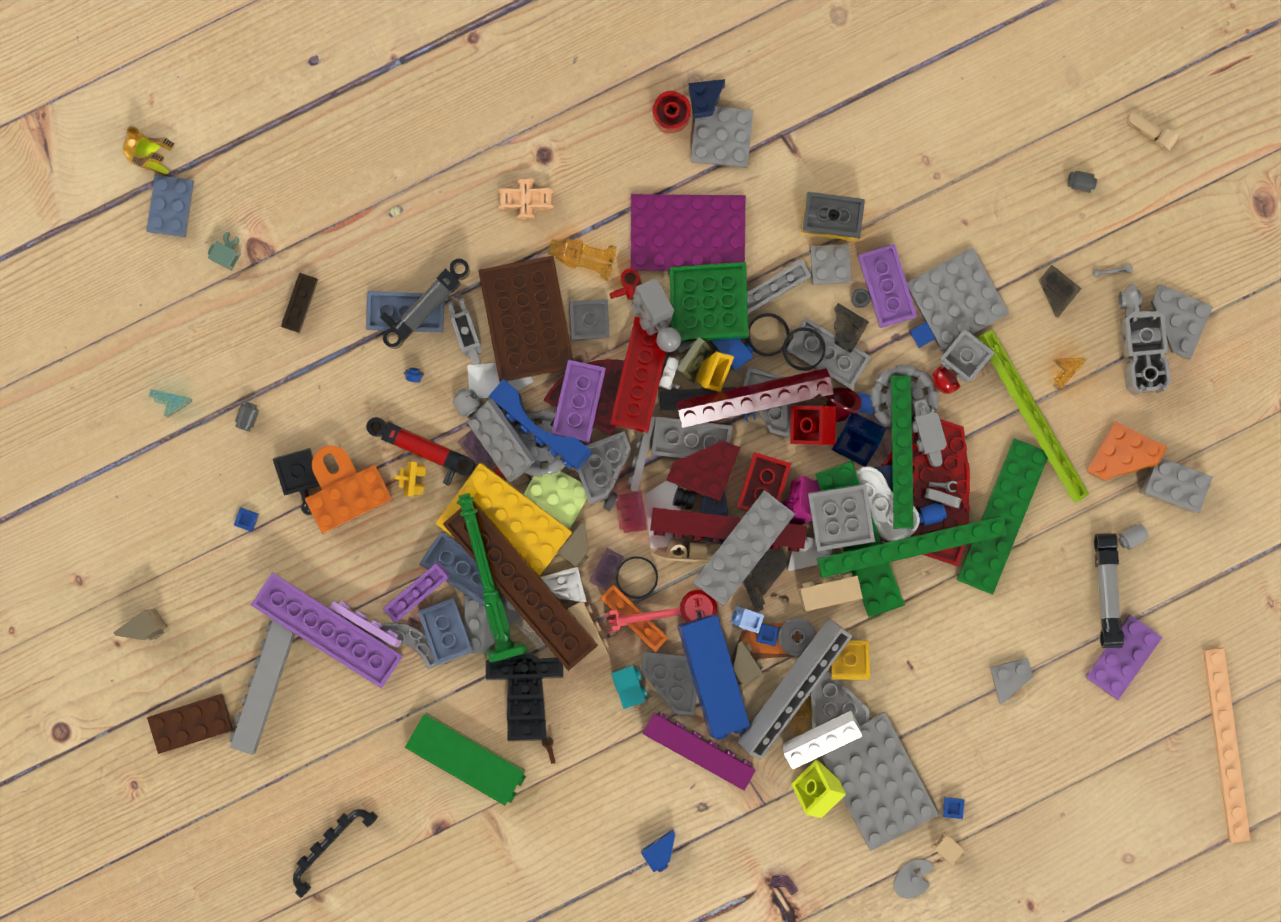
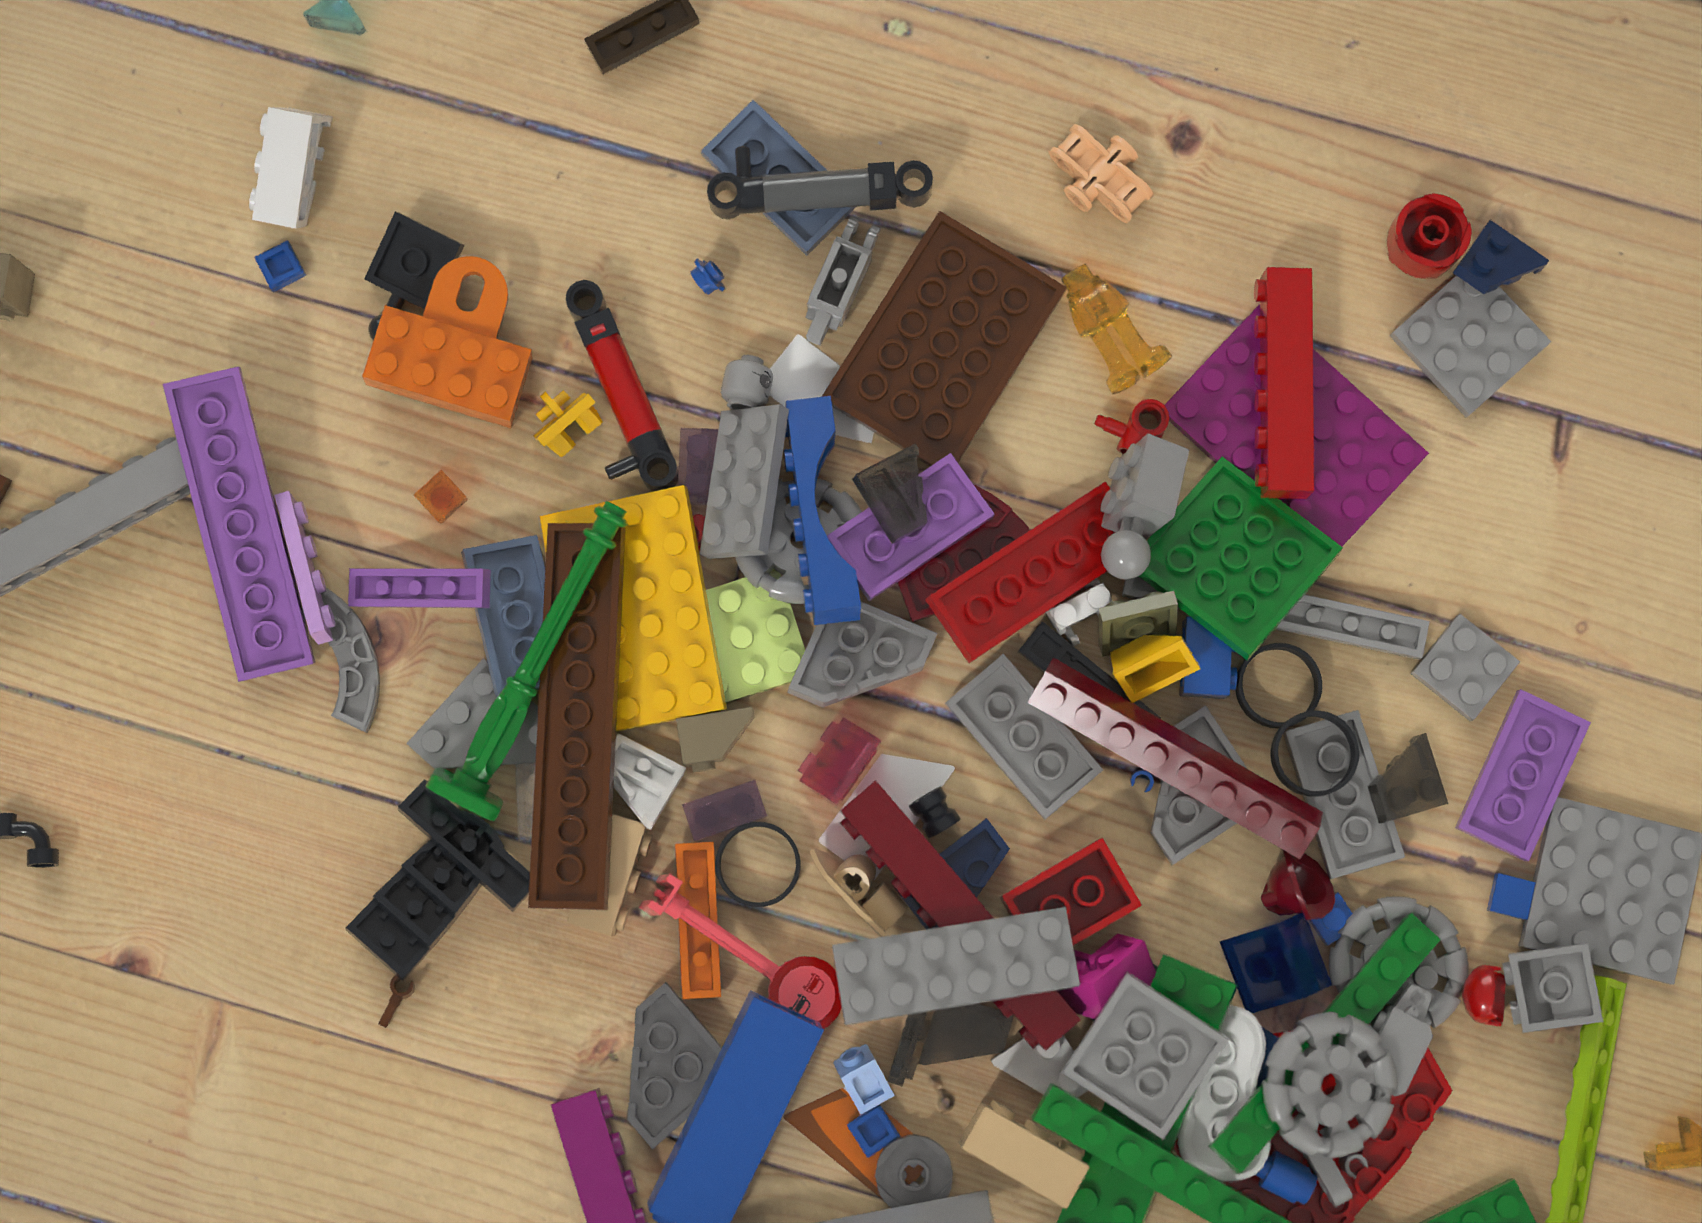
camera: 45 degrees right, 5 degrees down
dark grey brick [235,402,259,432] -> none
green brick [405,713,526,806] -> none
sand blue plate [418,598,473,666] -> none
flat silver plate [569,299,610,340] -> none
dark grey tile [603,491,618,511] -> none
teal brick [611,664,648,709] -> none
light grey plate [627,416,656,493] -> none
dark red plate [666,441,741,501] -> none
dark tan slope [733,640,763,686] -> none
red brick [790,405,836,445] -> none
dark grey piece [800,192,865,242] -> none
dark grey tile [851,289,871,308] -> none
none -> white wedge [249,107,333,228]
none -> clear orange plate [414,470,468,524]
none -> clear smoke wing [852,443,927,544]
none -> red brick [1254,267,1314,499]
none -> light grey plate [1263,1012,1397,1158]

